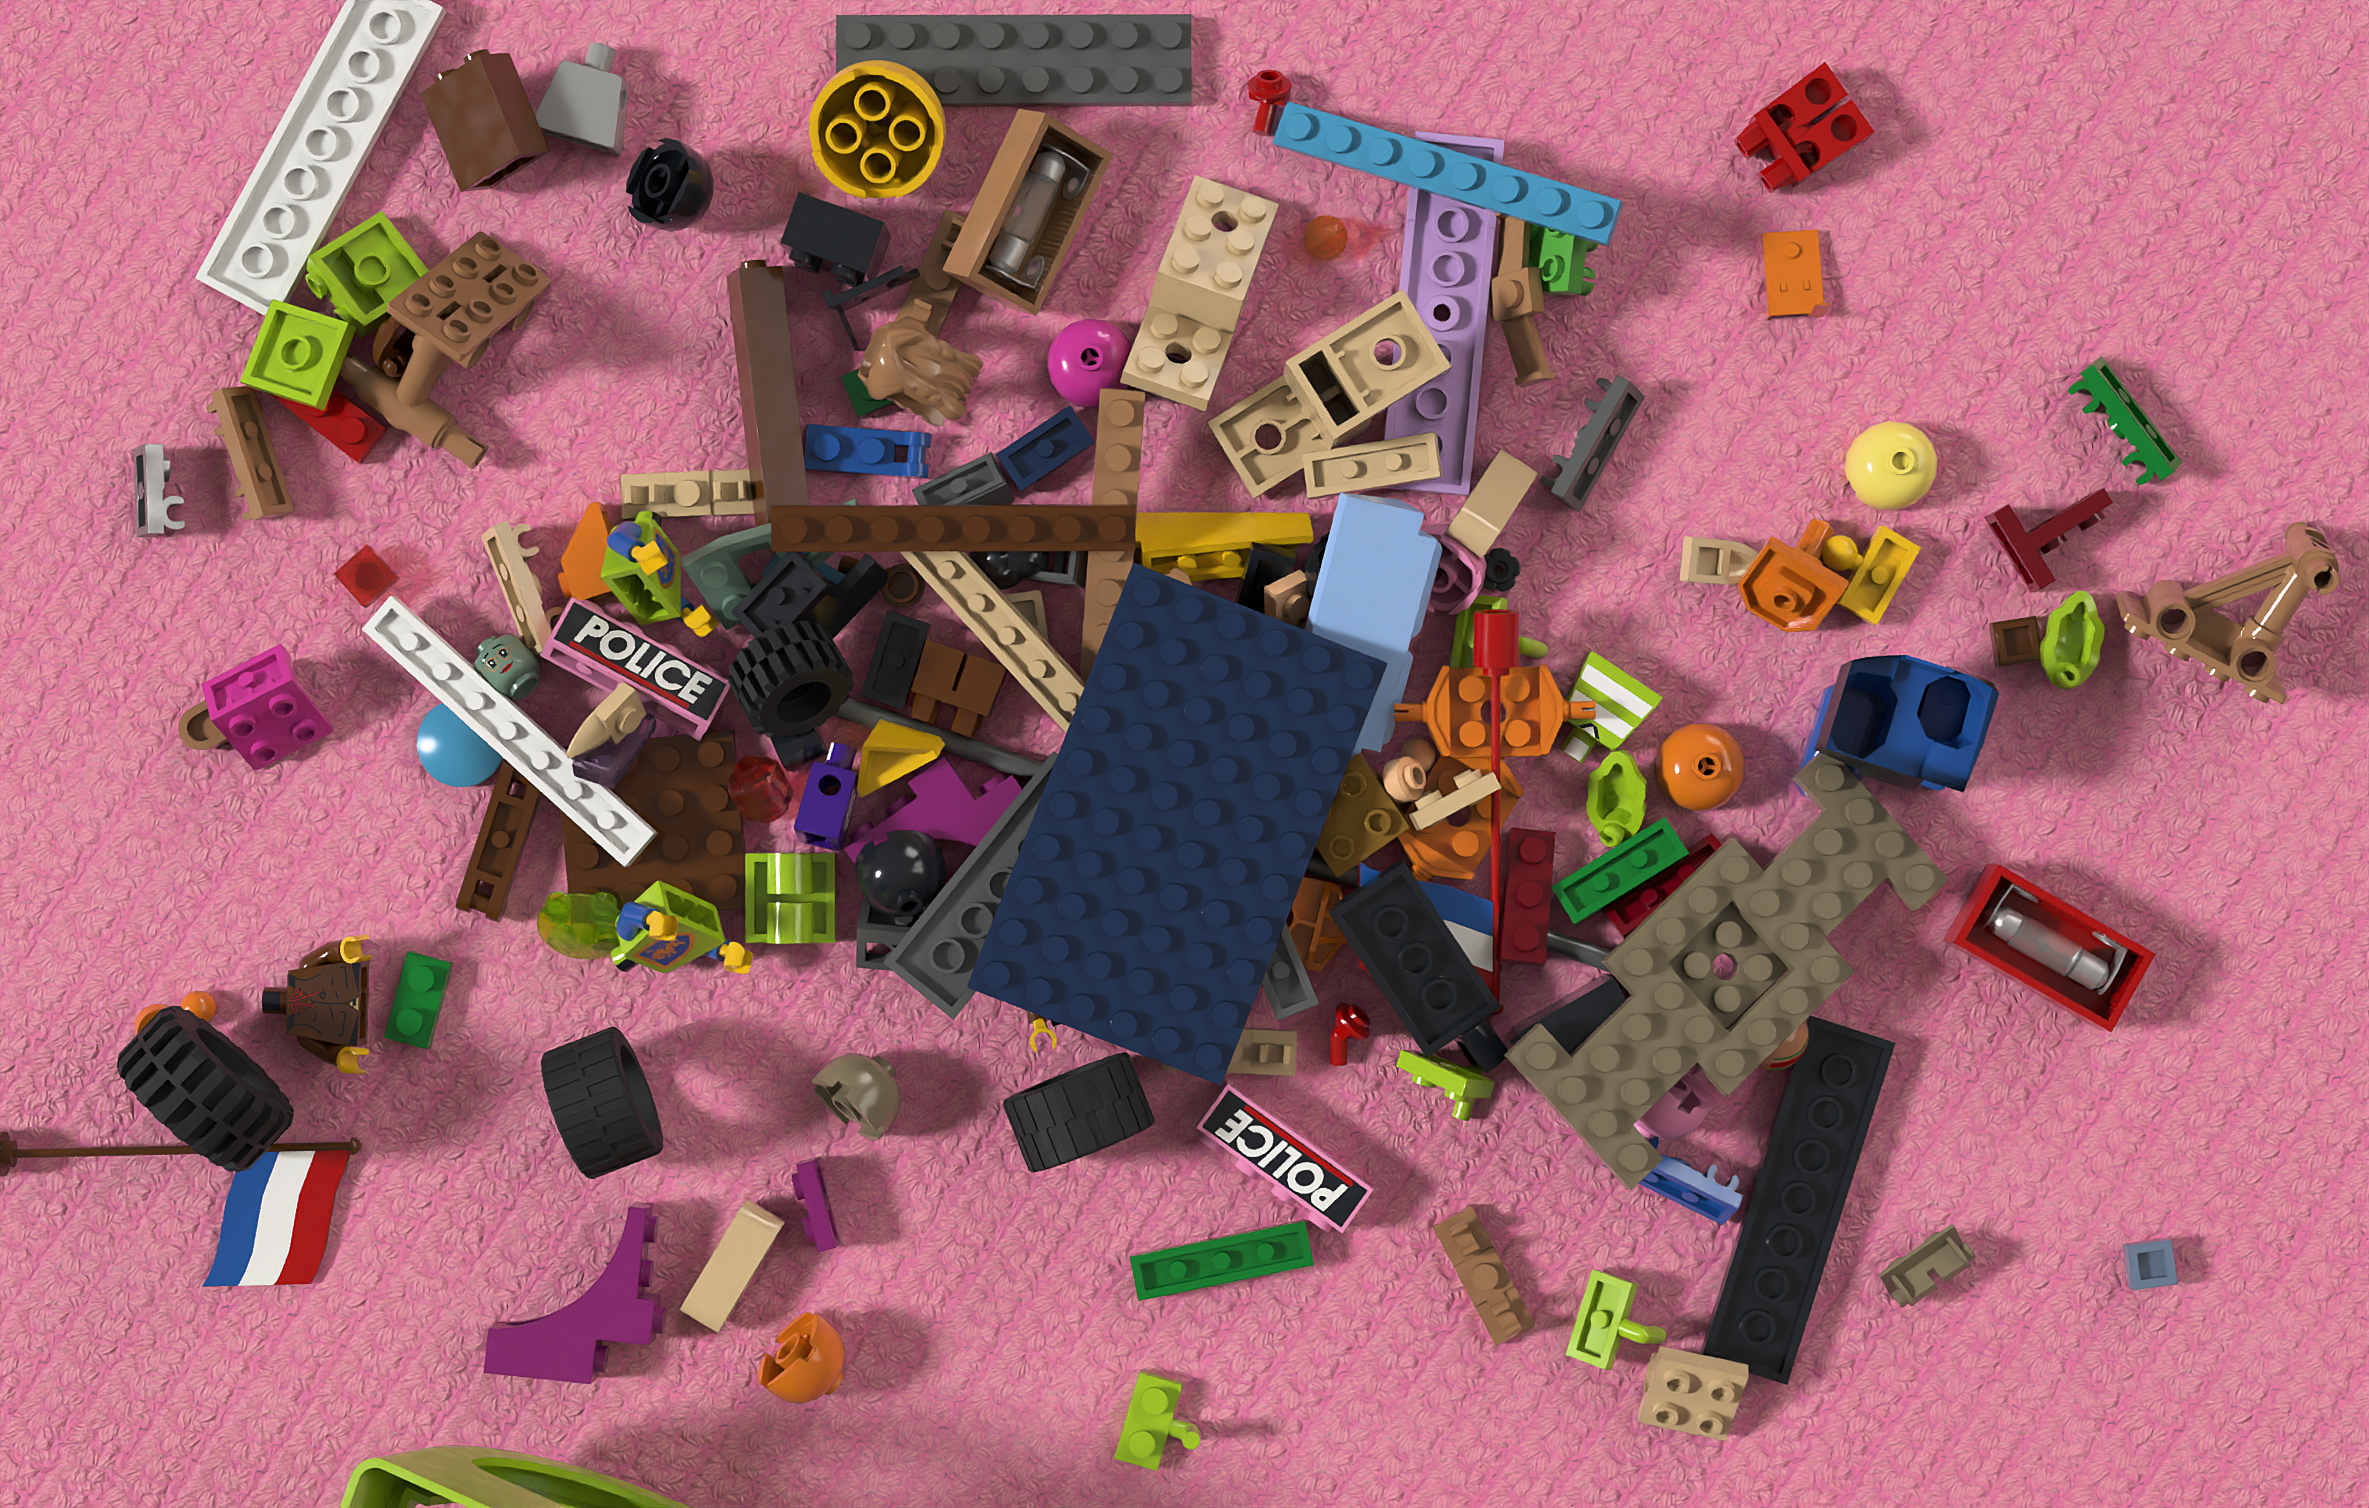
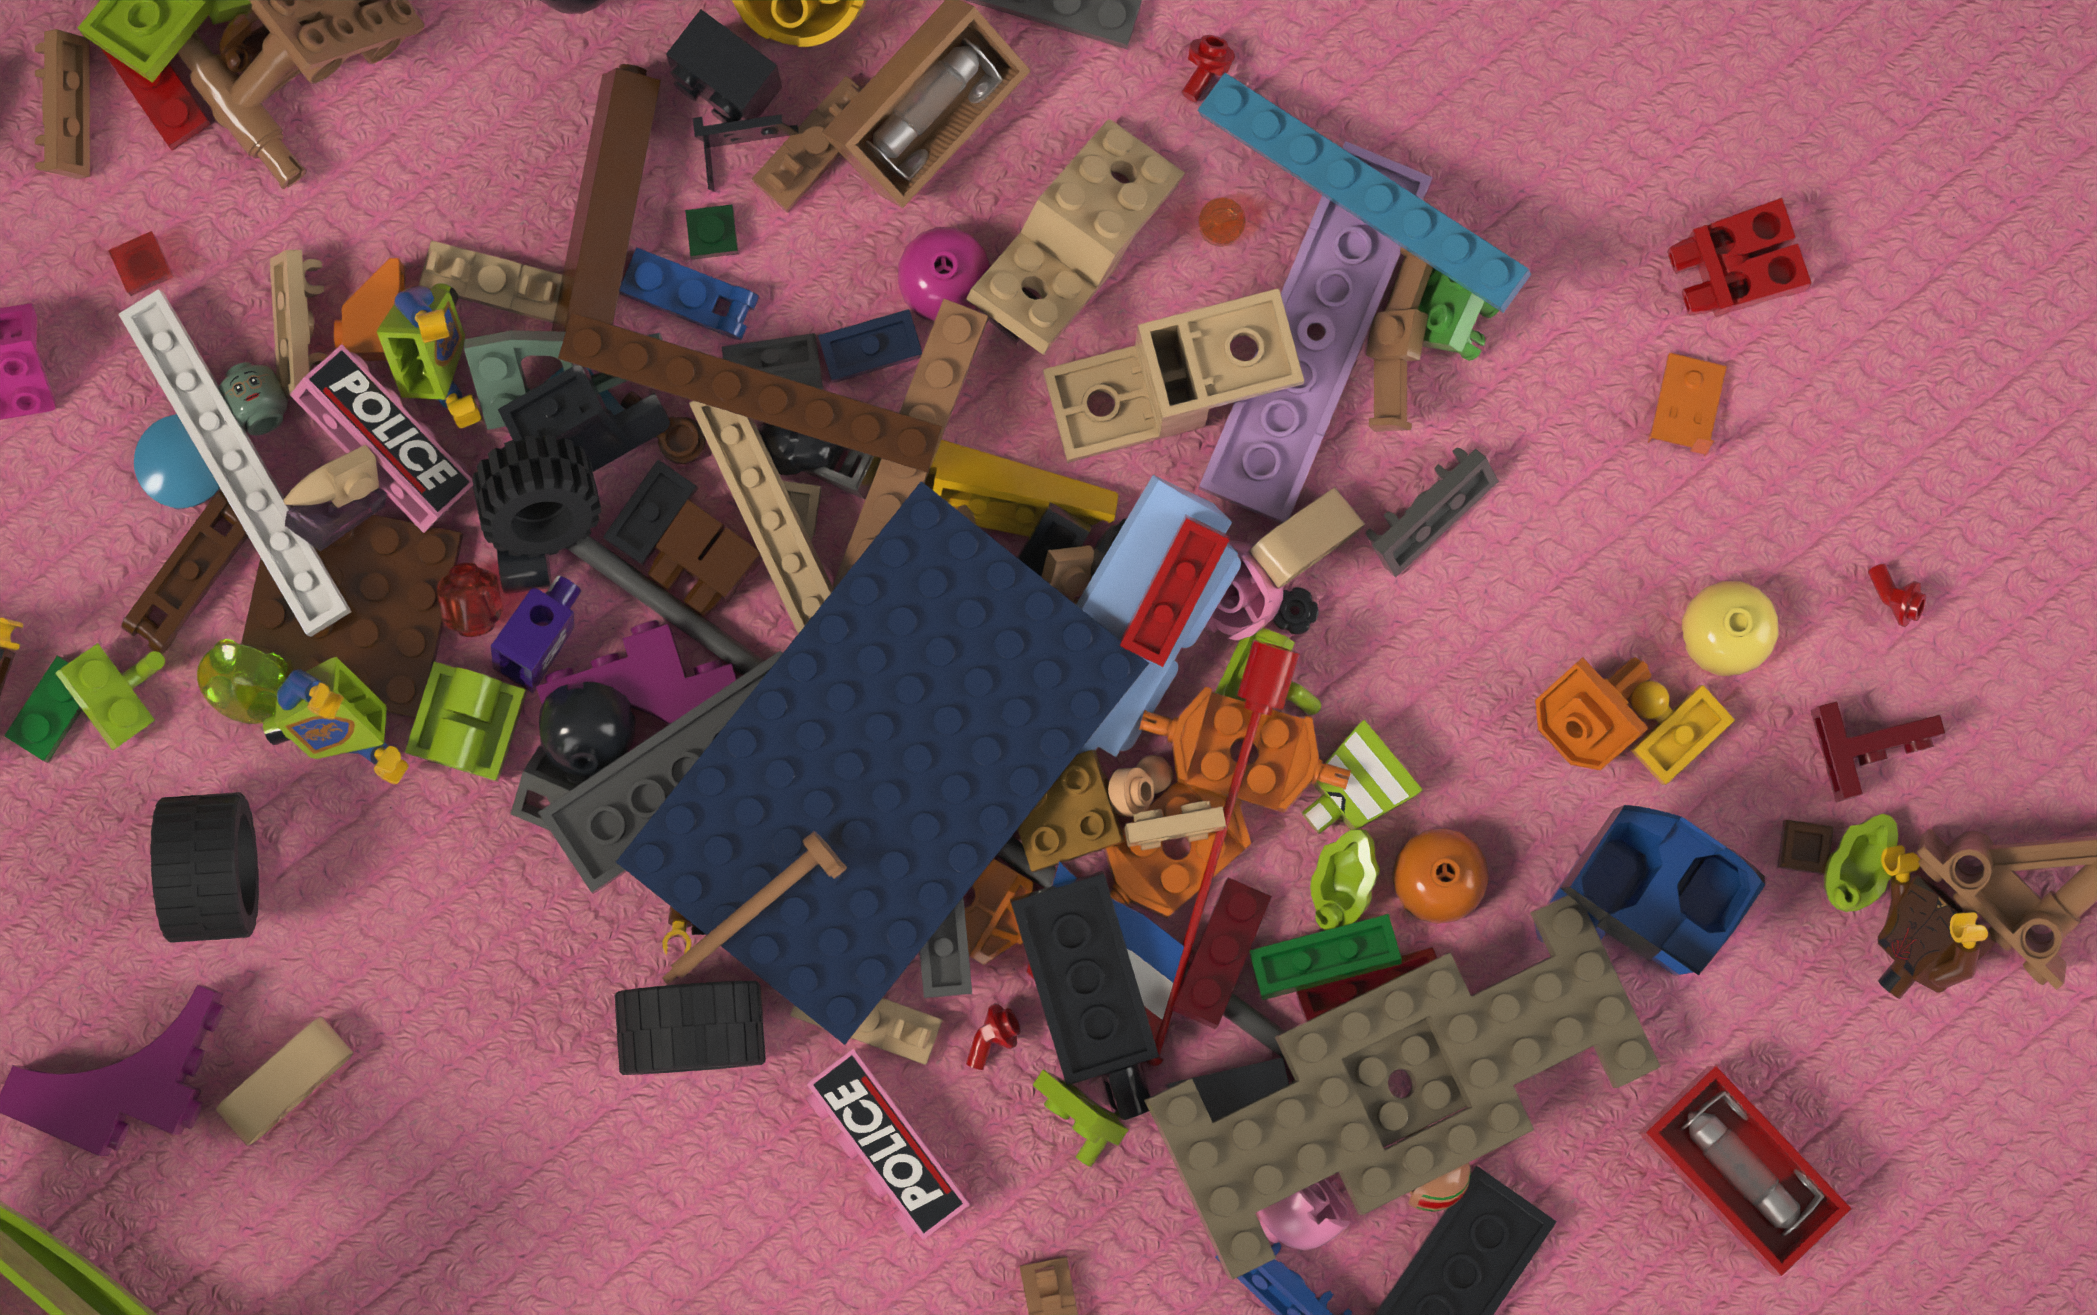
camera: 10 degrees right, 5 degrees down
orange cylinder [758,1312,845,1404] -> none
magenta plate [792,1157,840,1252] -> none
dark tan cylinder [811,1053,901,1141] -> none
medium nougat piece [857,316,984,426] -> none
yellow slope [857,719,945,798] -> none
green plate [1129,1219,1314,1301] -> none
tan plate [1302,432,1443,500] -> none
tan plate [1679,536,1758,585] -> none
green plate [2068,356,2182,485] -> none
none -> lime plate [56,643,165,750]
none -> medium nougat piece [662,831,847,985]
none -> red plate [1120,514,1230,667]
none -> red plate [1868,564,1926,627]
none -> torso [1878,845,1997,999]

